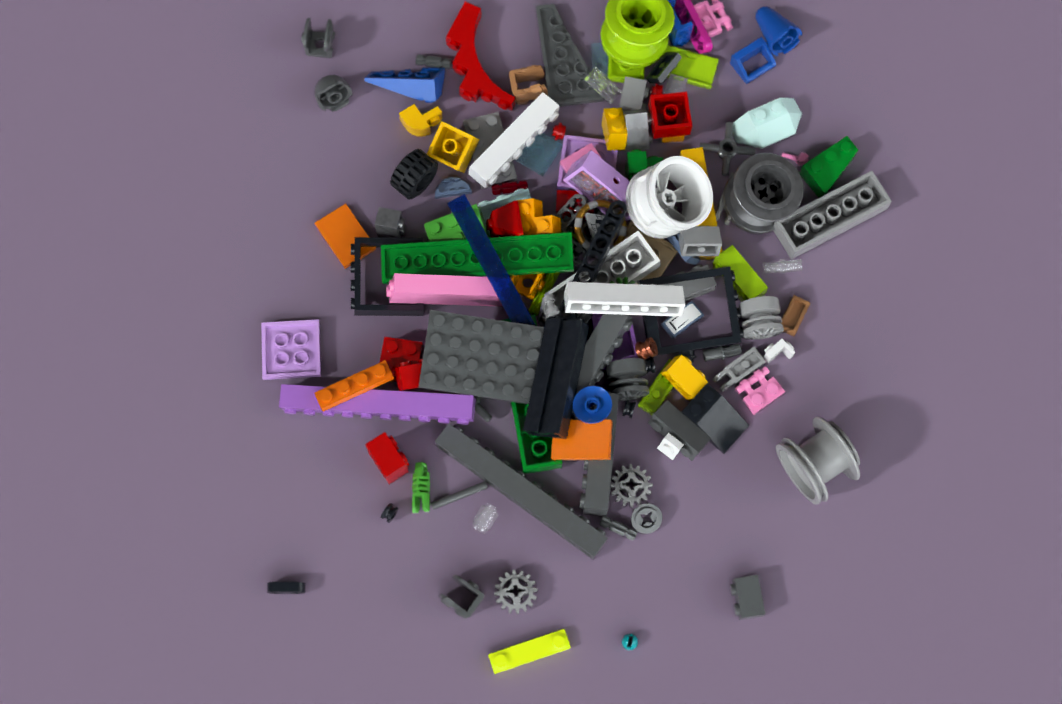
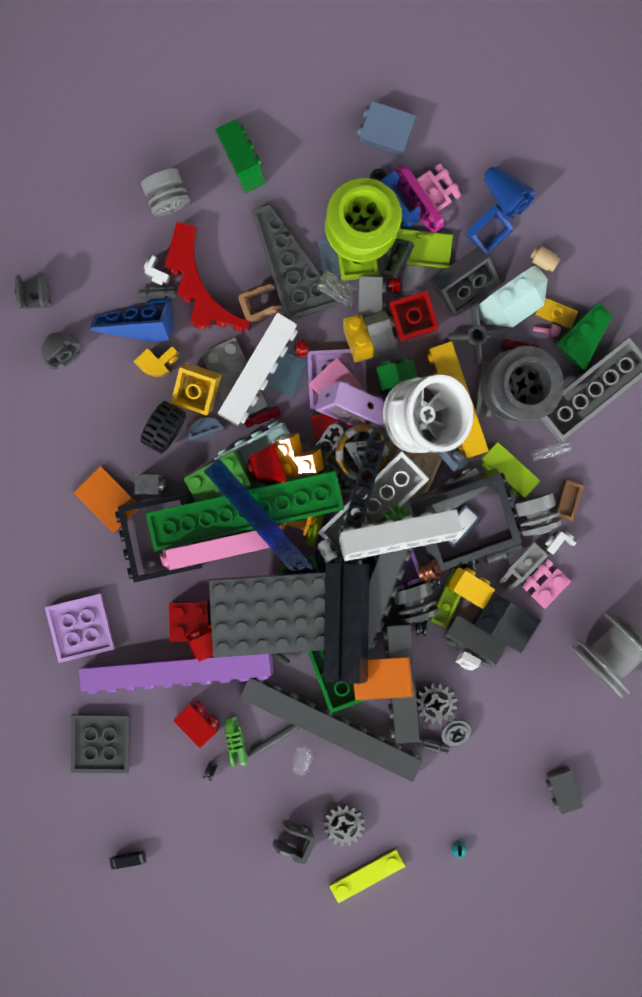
camera: 10 degrees left, 15 degrees up
orange plate [314,360,394,412] -> none
blue dish [573,386,612,424] -> none
light grey brick [678,226,722,256] -> none
none -> dark grey plate [71,714,130,773]
none -> white bracket [144,255,171,286]
none -> dark grey slope [431,247,502,317]
none -> tan brick [530,245,560,272]
none -> yellow plate [535,298,578,330]

